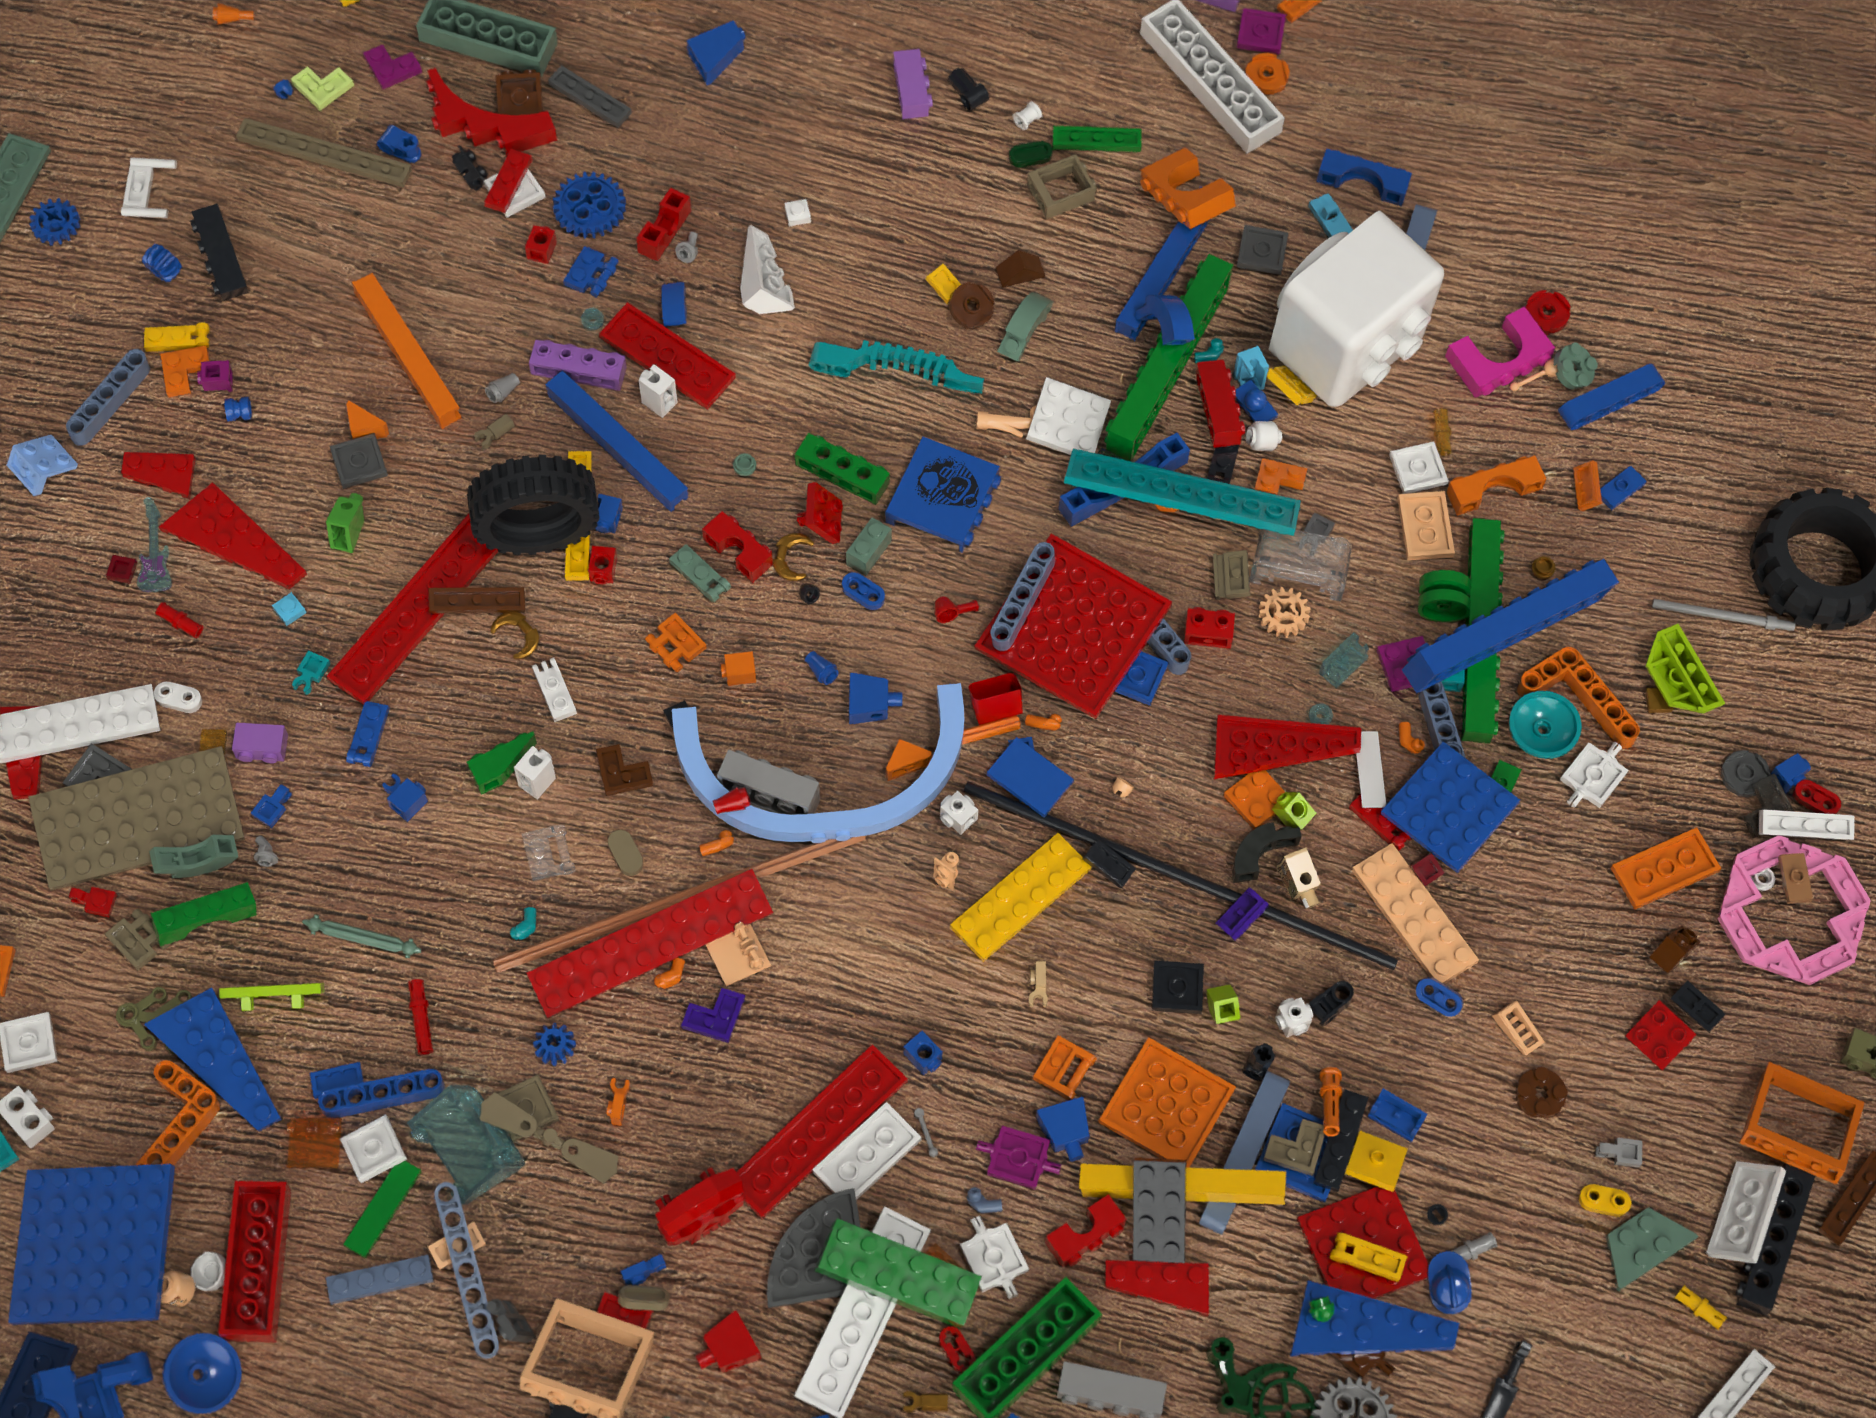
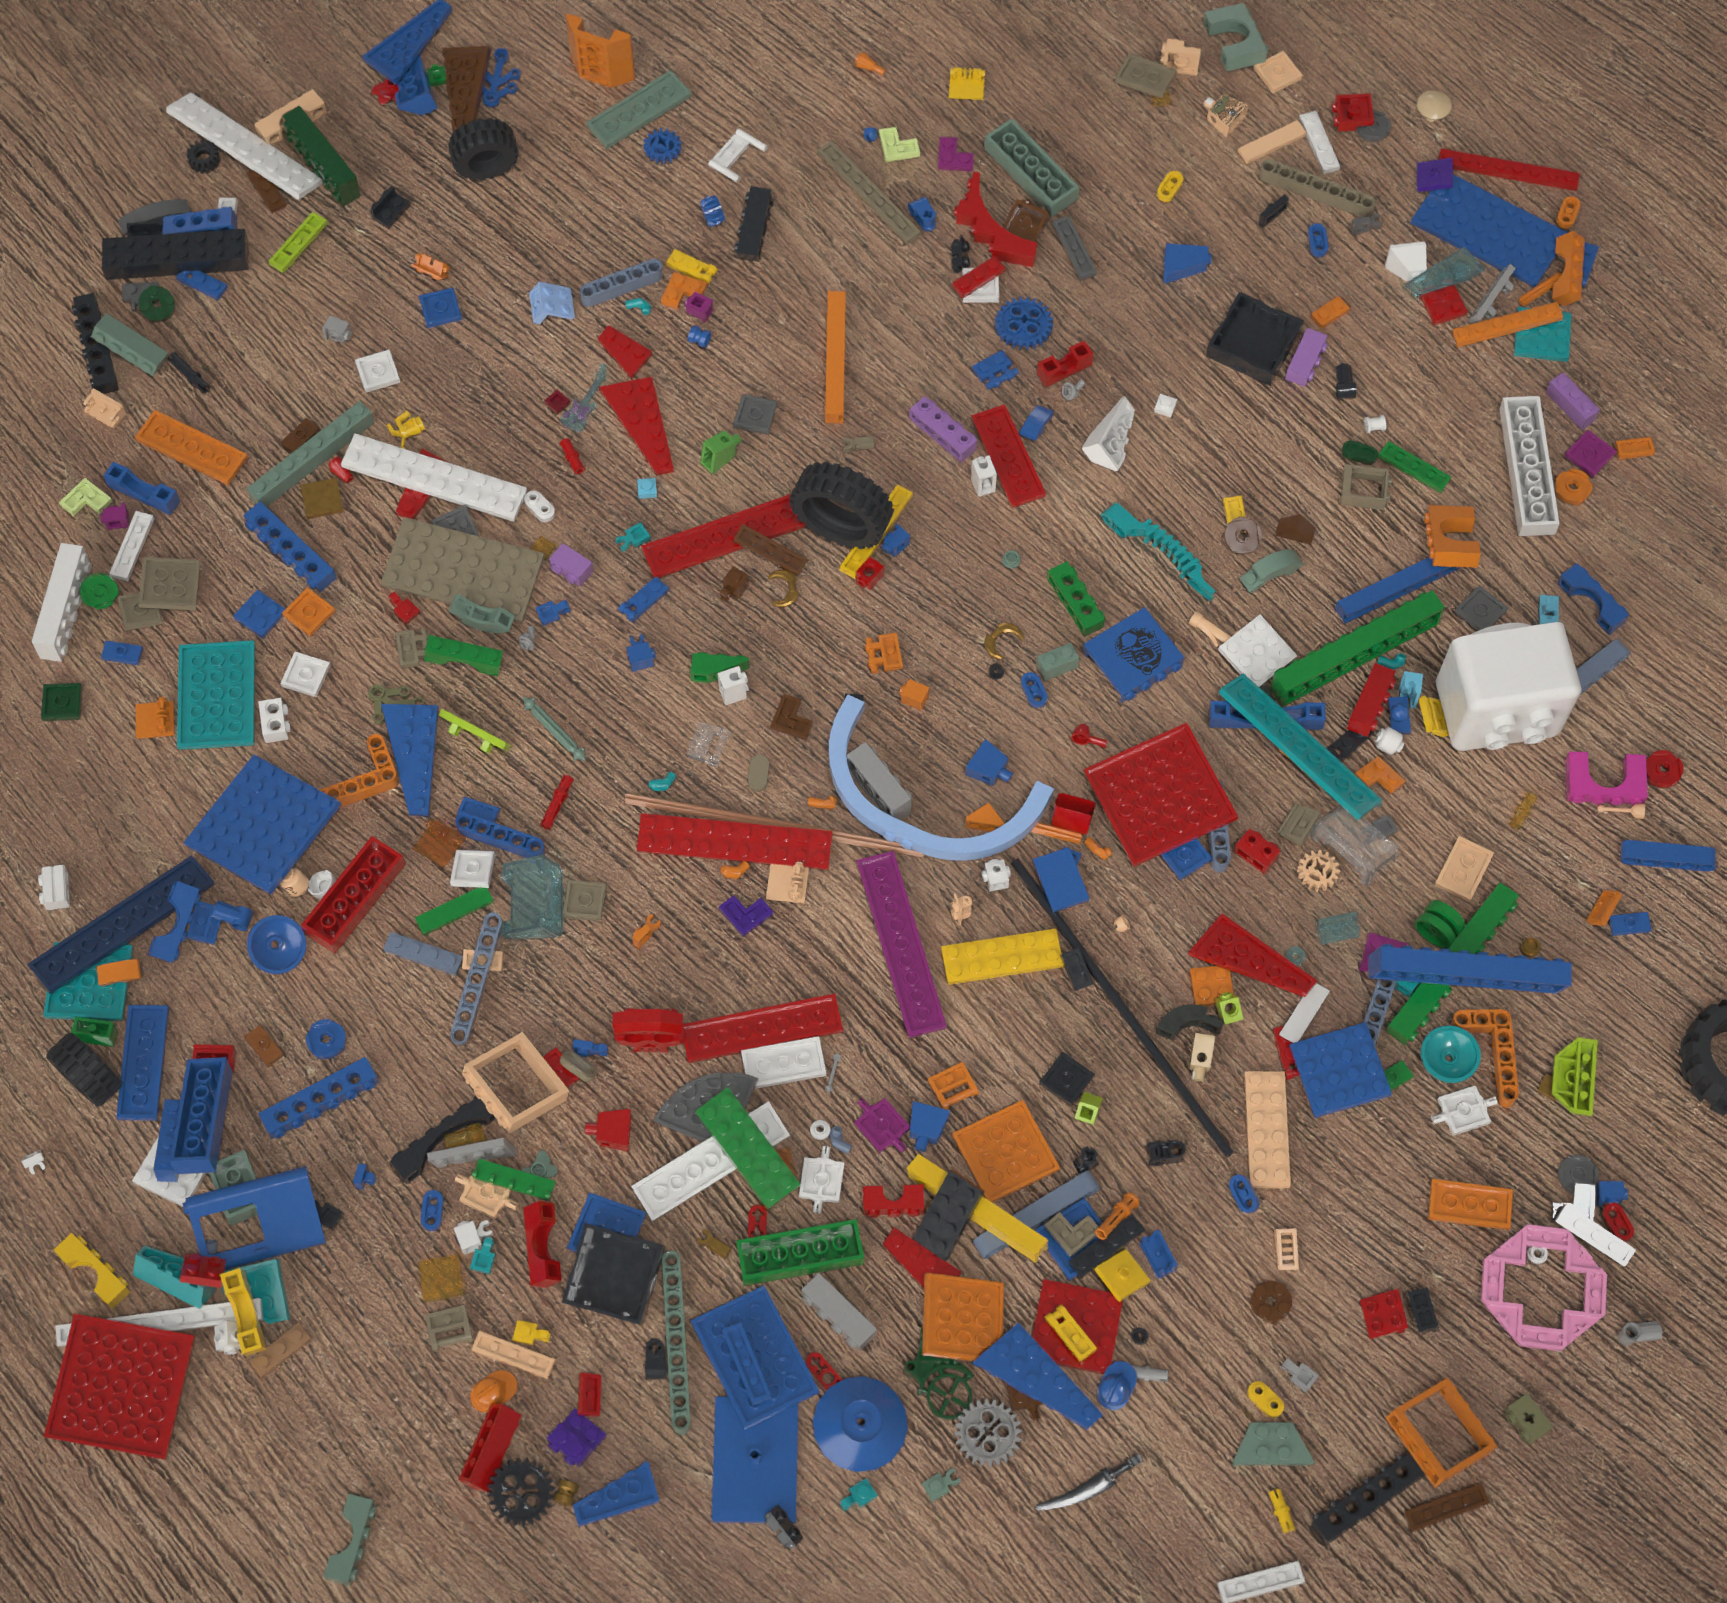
camera: 35 degrees right, 0 degrees up
orange slope [346,401,389,439] -> none
dark tan piece [480,1092,618,1184] -> none
light grey cone [485,373,520,403] -> none
dark grey plate [487,1299,536,1343] -> none
red brick [525,225,557,264] -> none
white hinge [532,657,577,722] -> none
blue gear [533,1022,576,1066] -> none
blue tile [545,370,688,512] -> none
clear light blue plate [581,308,604,330] -> none
sand green plate [669,544,731,603] -> none
red arch [702,511,773,583] -> none
red cone [713,787,751,814] -> none
red plate [797,482,843,544] -> none
blue cone [805,651,839,685] -> none
blue brick [903,1031,943,1075] -> none
sand blue beam [991,542,1055,651] -> none
tan plate [1028,961,1048,1007] -> none
blue arch [1135,295,1195,345] -> none
dark purple hinge [1216,888,1269,942] -> none
white brick [1275,997,1313,1038] -> none
green plate [1308,1296,1334,1322] -> none
white plate [1389,441,1448,494] -> none
orange arm [1399,722,1425,754] -> none
dark red plate [1410,852,1445,886] -> none
orange arch [1446,455,1546,516] -> none
sand green plate [1554,342,1598,390] -> none
reddish brown slope [1650,925,1701,974] -> none
light grey bar [1652,599,1795,631] -> none
white plate [1706,1161,1786,1264] -> none
medium nougat plate [1778,853,1814,904] -> none
none -> teal arm [625,298,652,315]
none -> reddish brown brick [720,566,749,602]
none -> white plate [810,1120,830,1140]
none -> magenta plate [856,851,947,1038]
none -> orange tile [922,1273,1004,1361]
none -> black tile [1206,291,1304,386]
none -> orange plate [1310,296,1350,330]

